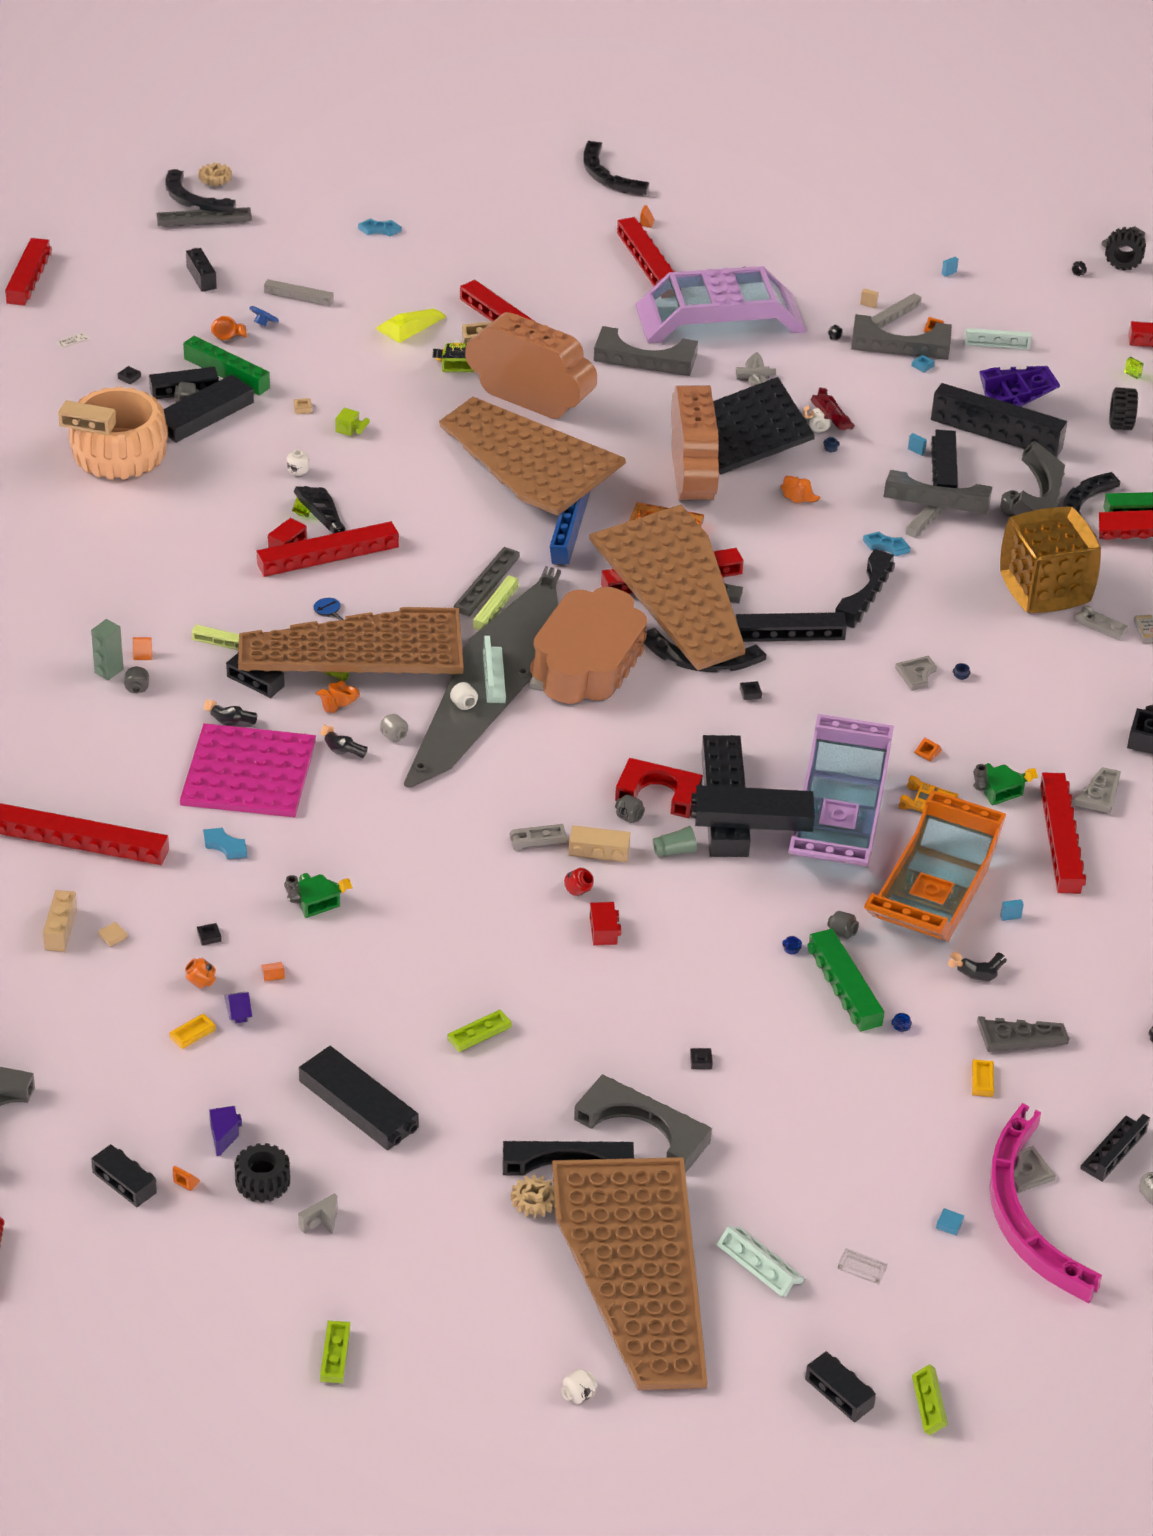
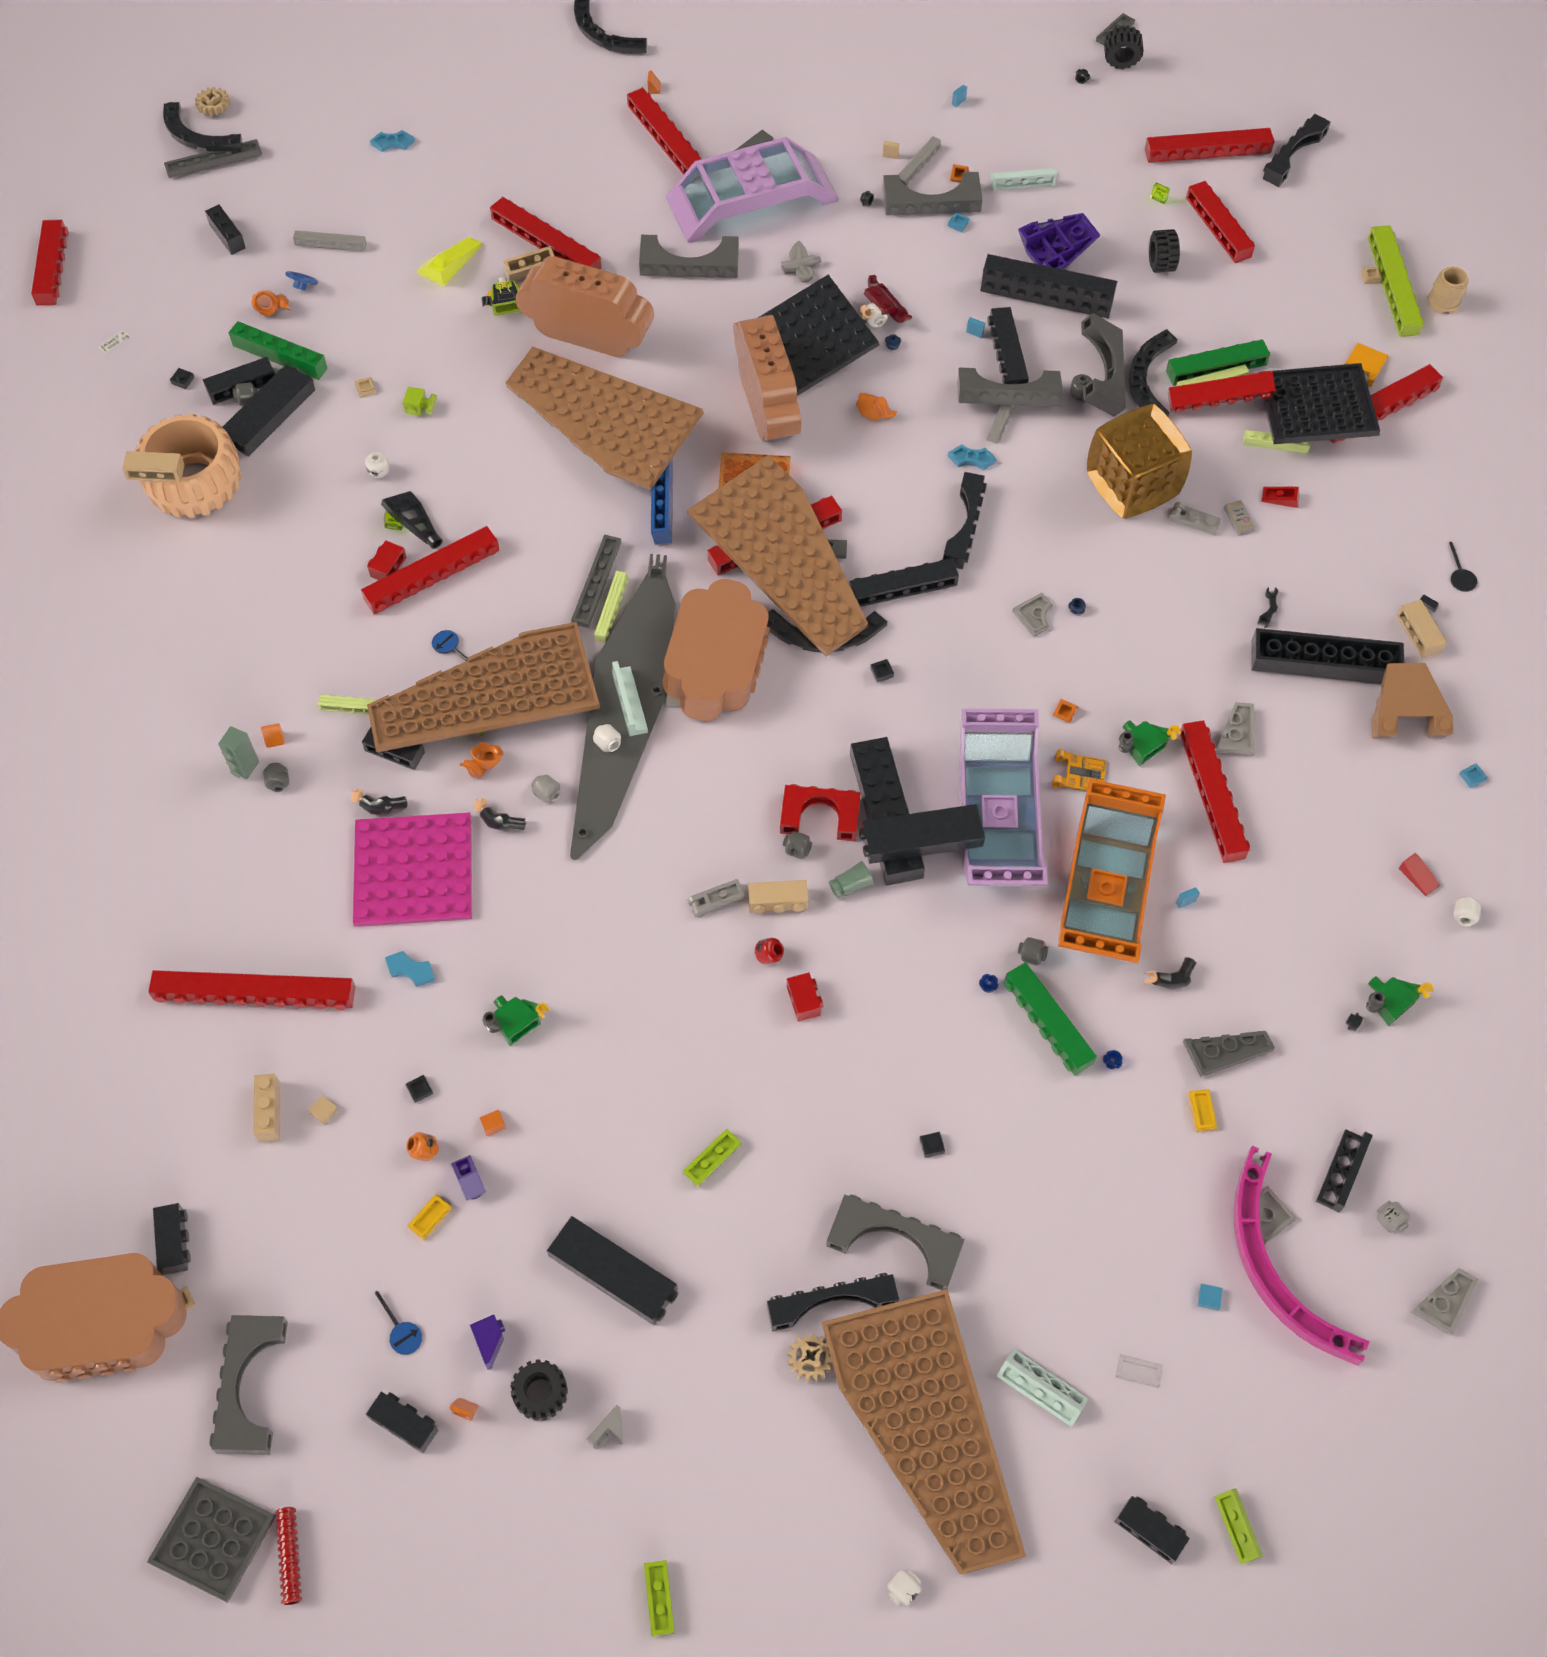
camera: 10 degrees left, 20 degrees up
none -> blue piece [375,1291,422,1355]

